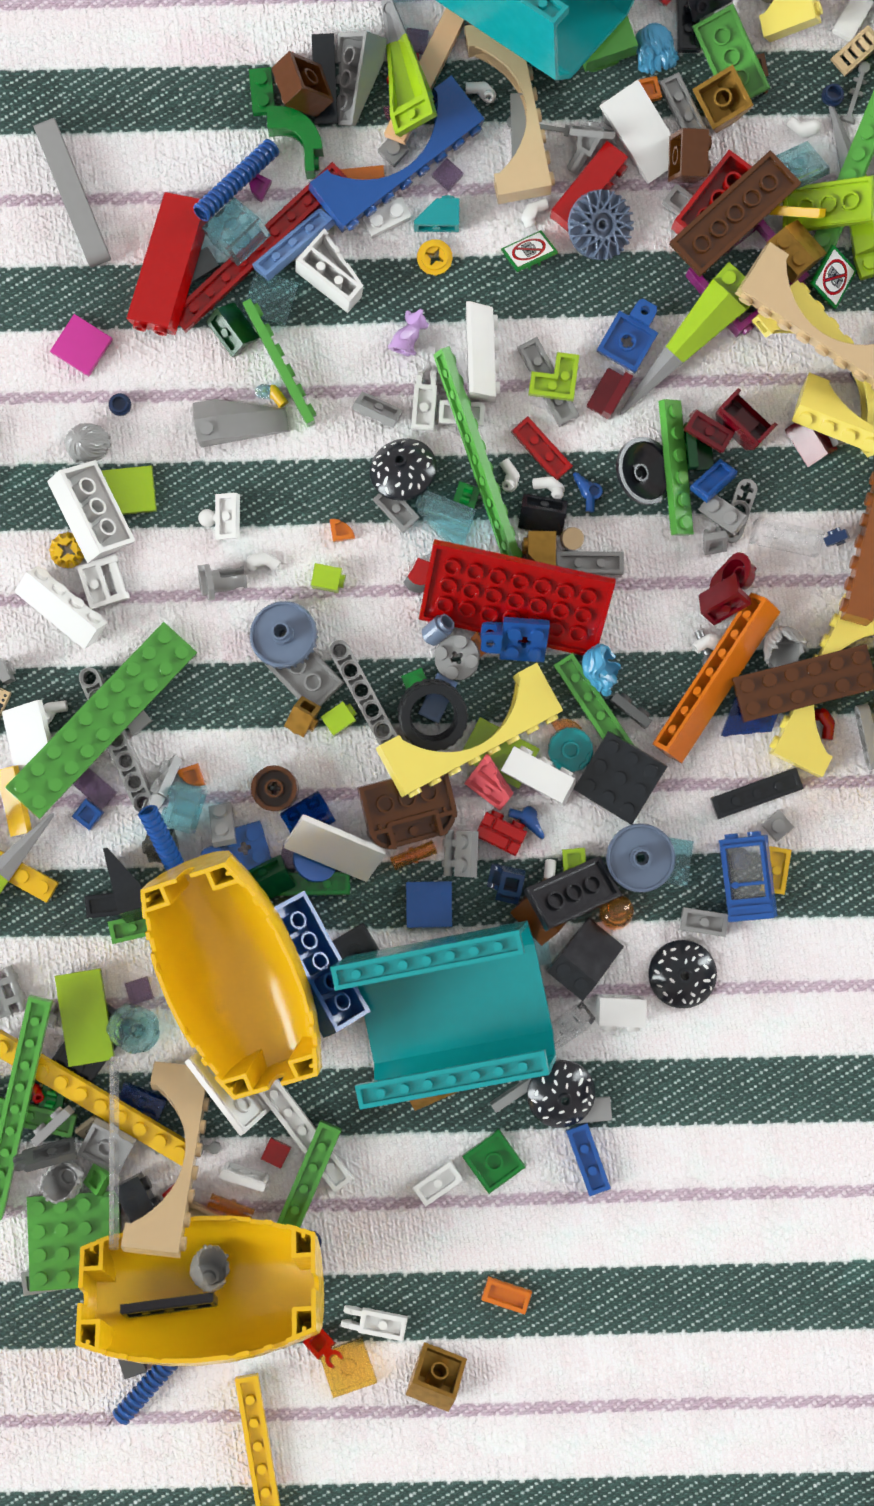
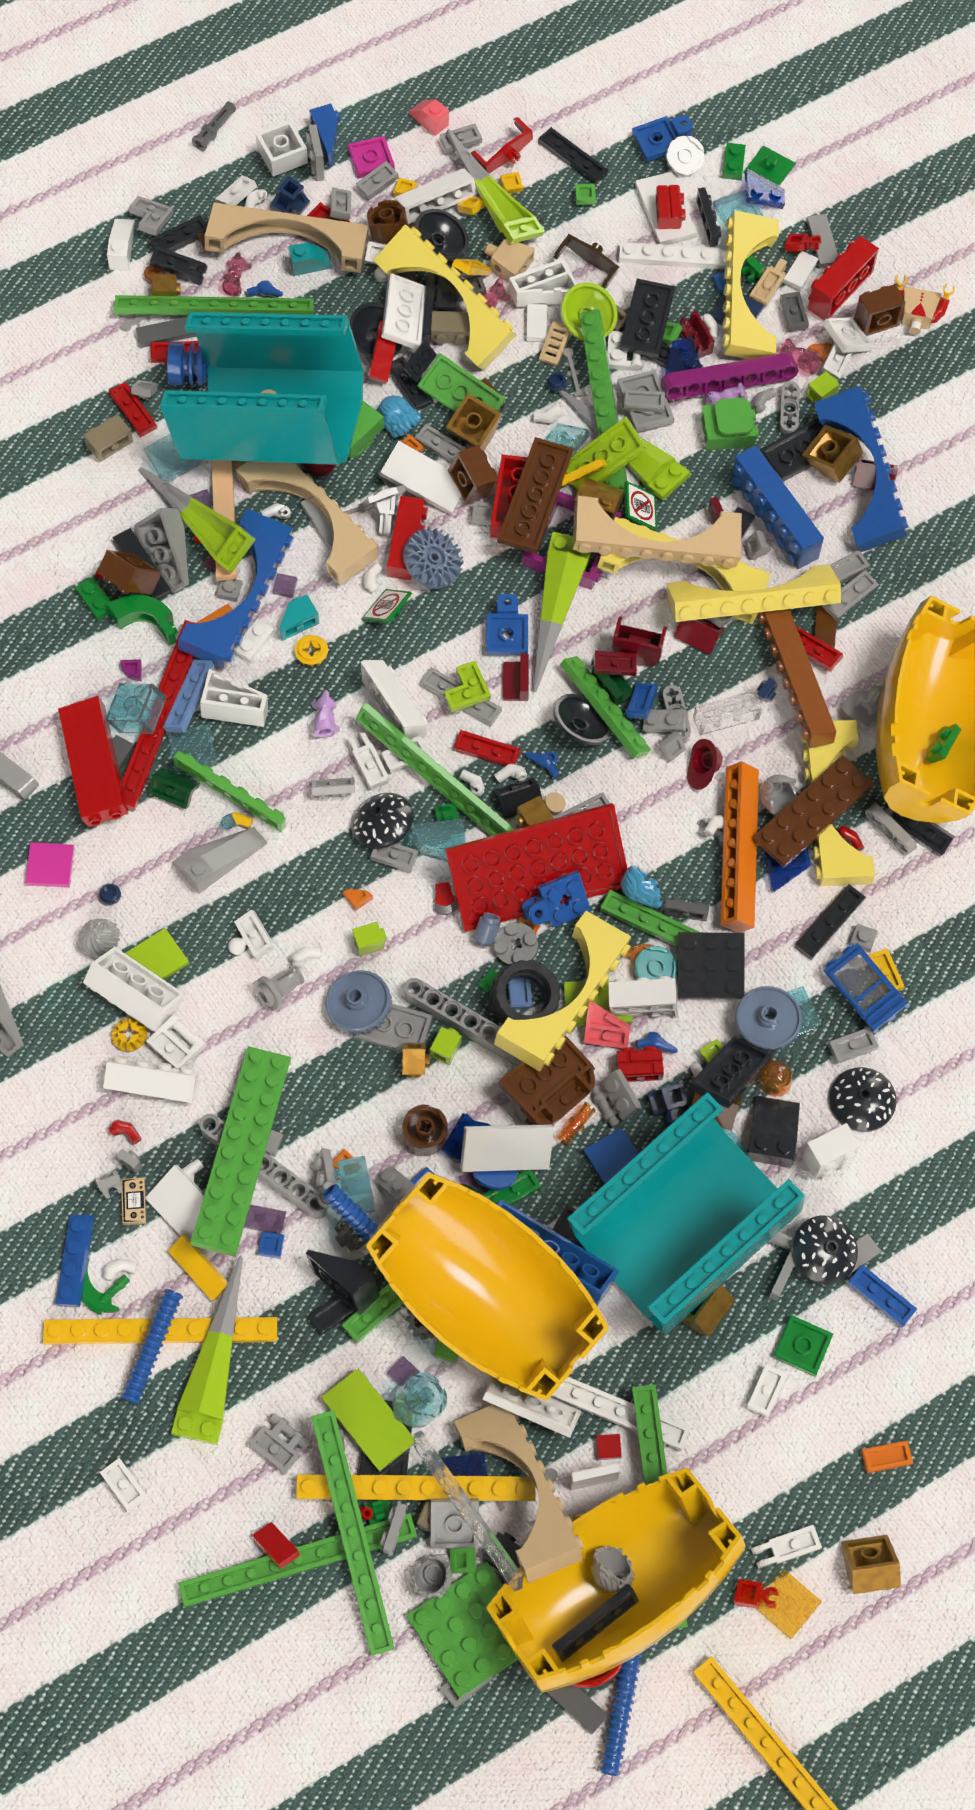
camera: 35 degrees left, 20 degrees down
dark grey hinge [13,1137,78,1172] -> none
blue piece [193,139,279,221] -> none
dark red panel [699,574,752,626] -> none
none -> red arm [109,1120,142,1145]

